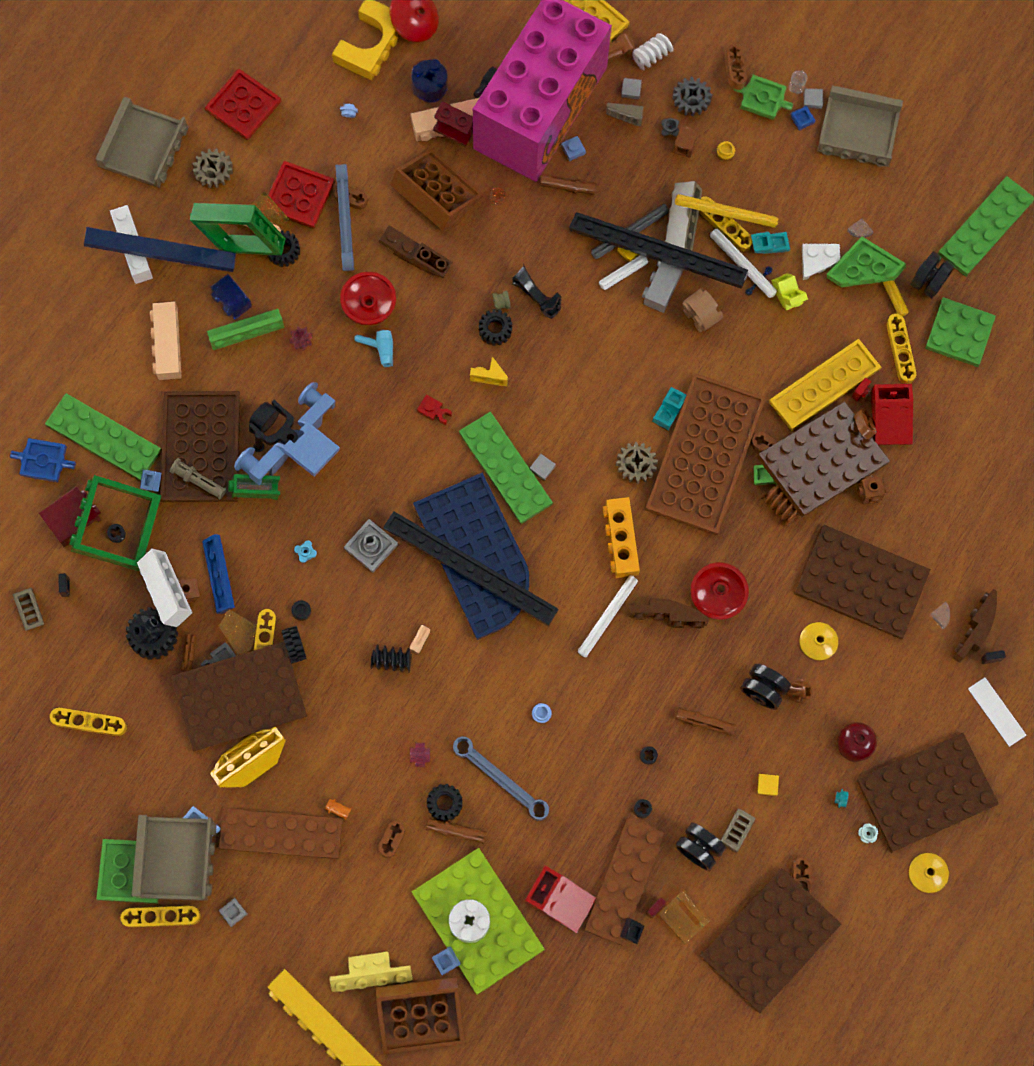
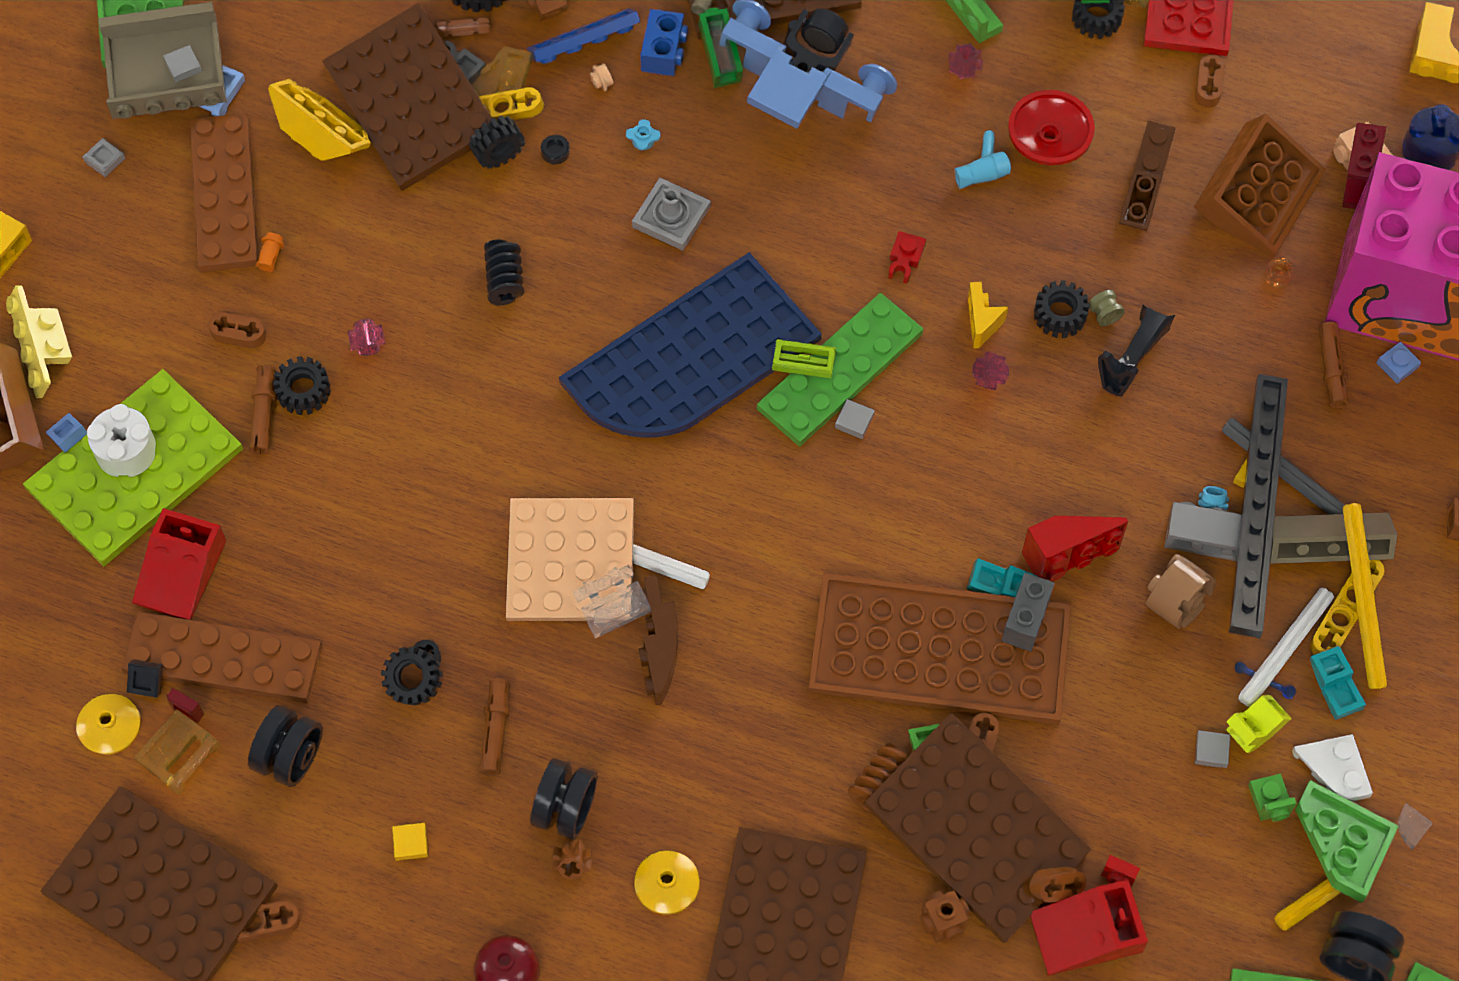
camera: 80 degrees right, 10 degrees down
yellow beam [120,906,201,928] -> none
sand blue piece [336,164,354,271] -> none
light blue plate [340,104,358,118] -> none
black plate [384,511,559,627] -> none
light nougat piece [409,625,430,654] -> none
sand blue piece [453,737,549,821] -> none
light blue plate [532,703,552,723] -> none
white axle [599,255,648,290] -> none
light orange brick [603,497,640,578] -> none
dark tan gear [616,442,658,484] -> none
black bush [634,799,652,818] -> none
red dish [691,562,749,620] -> none
dark tan slope [720,808,756,853] -> none
yellow plate [769,339,882,431] -> none
teal plate [835,789,849,808] -> none
yellow beam [887,314,916,384] -> none
none -> yellow dish [76,694,141,755]
none -> light grey tile [163,45,202,83]
none -> black tyre [381,647,443,705]
none -> light nougat plate [506,498,634,621]
none -> clear plate [572,564,652,639]
none -> light nougat plate [590,64,614,91]
none -> blue brick [640,9,688,76]
none -> lime tile [772,339,836,378]
none -> clear pink gear [972,351,1009,390]
none -> dark grey brick [1002,573,1055,652]
none -> red slope [1022,515,1128,582]
none -> light grey tile [1195,730,1230,768]
none -> medium azure plate [1198,486,1229,510]
none -> bright green bracket [1248,774,1297,822]

